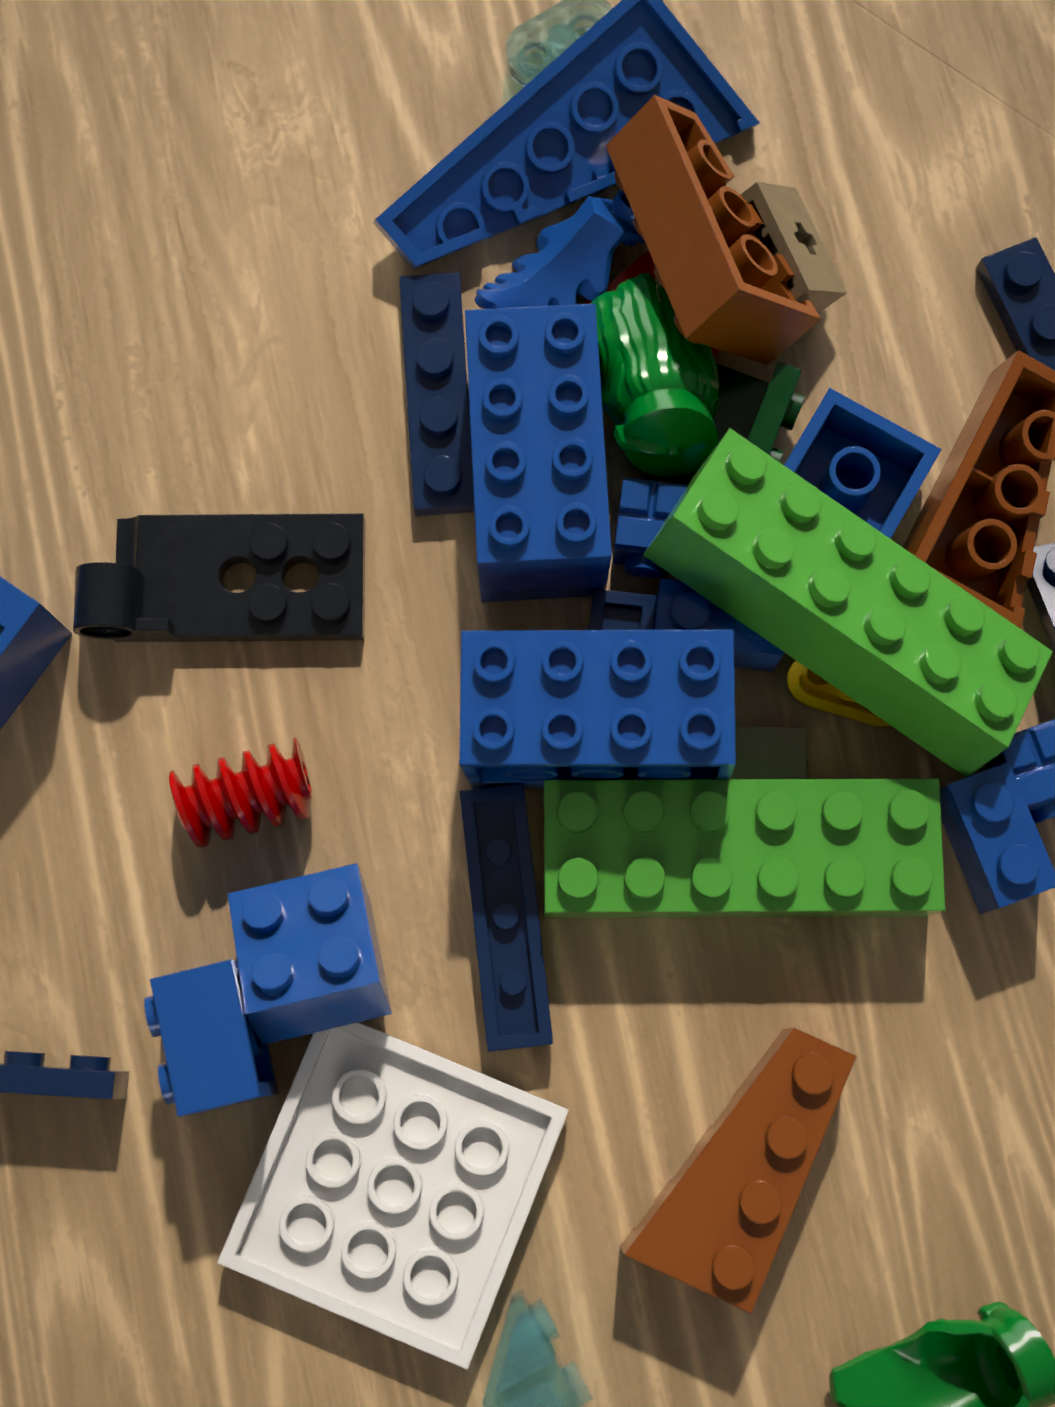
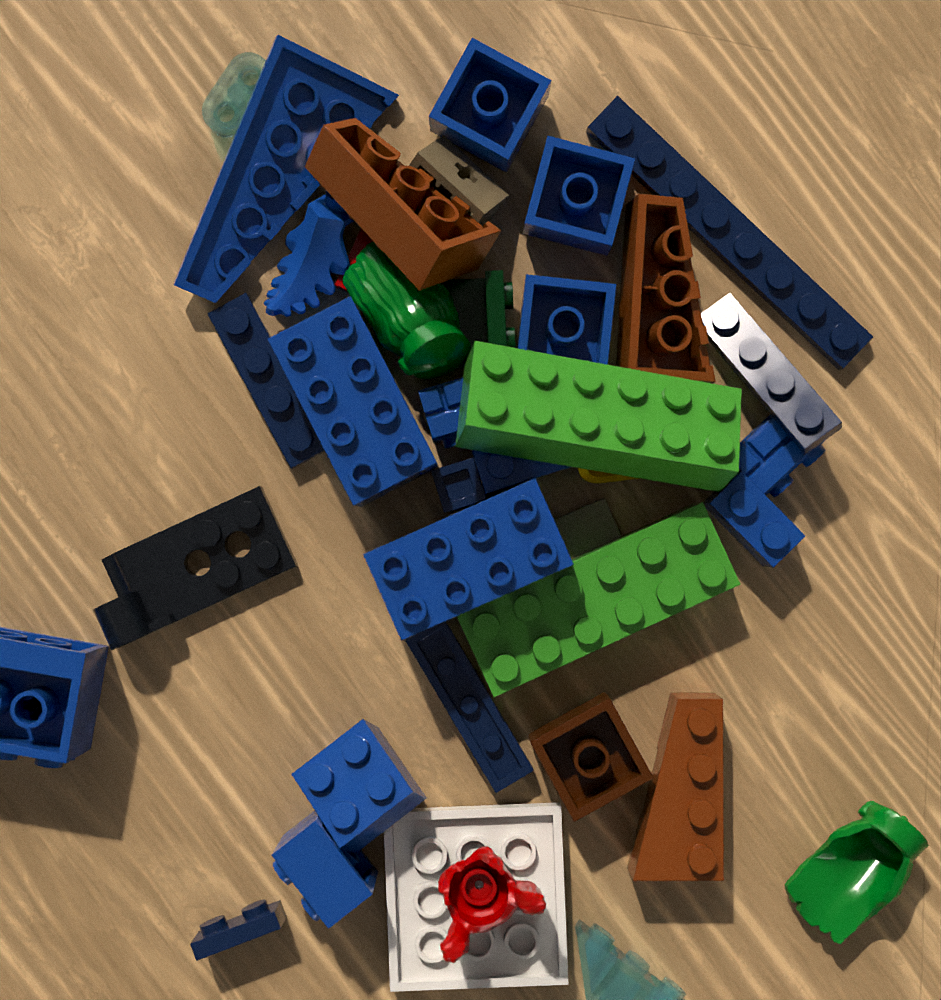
camera: 25 degrees left, 10 degrees up
red piece [169,737,313,848] -> none
none -> blue brick [429,37,552,173]
none -> red hair [438,847,547,963]
none -> blue brick [523,136,635,256]
none -> reddish brown brick [528,692,654,822]

